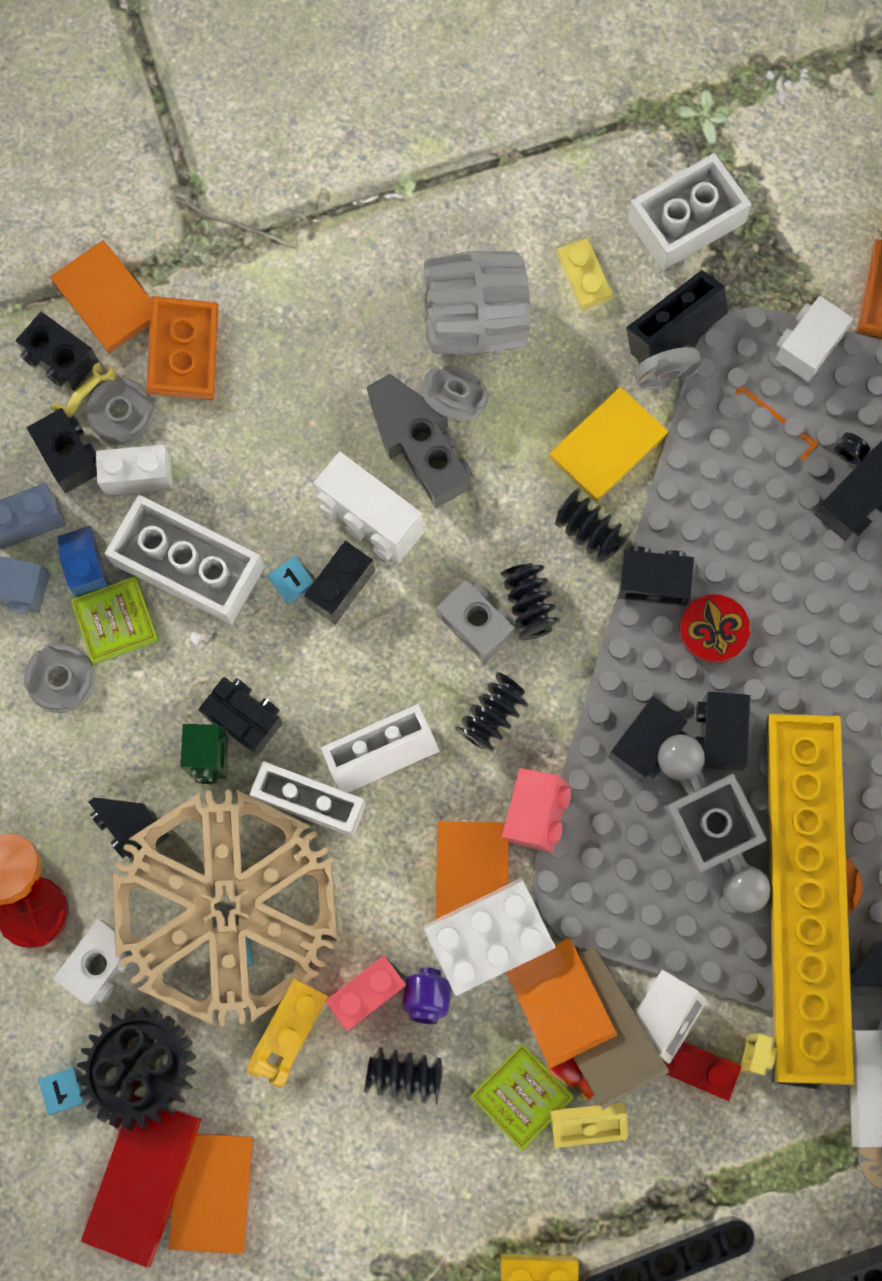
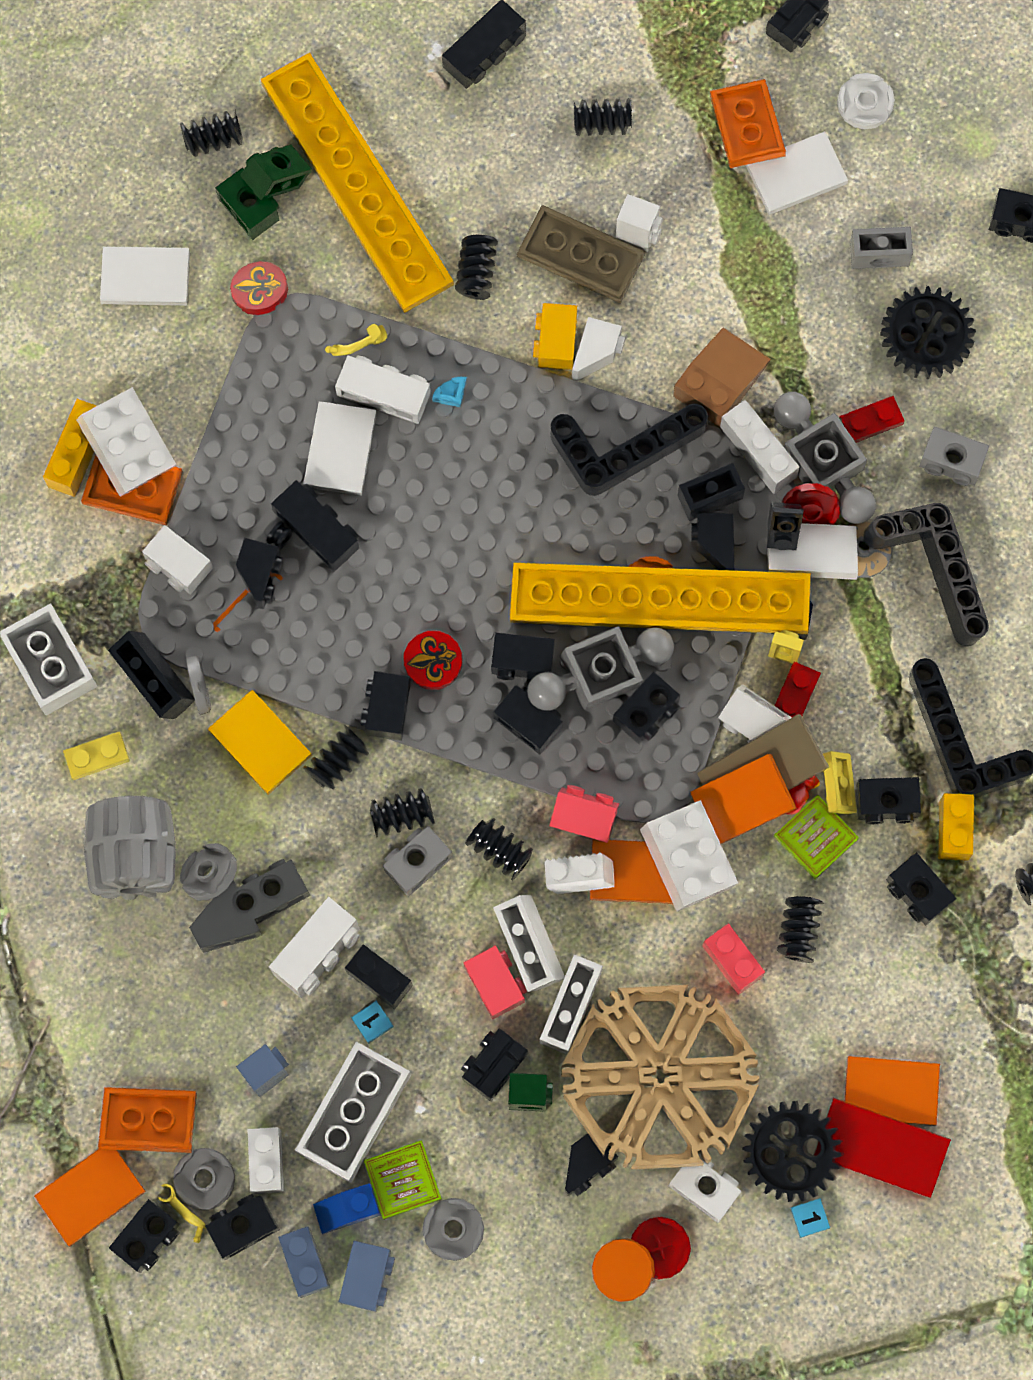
camera: 90 degrees left, 0 degrees up
yellow plate [247,978,329,1088] -> none
dark purple head [402,967,452,1025] -> none
none -> black slope [236,537,284,609]
none -> sand blue brick [236,1044,289,1097]
none -> coral brick [463,945,527,1019]
none -> white brick [545,852,615,894]
none -> black brick [613,671,680,744]
none -> black brick [856,777,921,825]
none -> black brick [886,852,957,926]

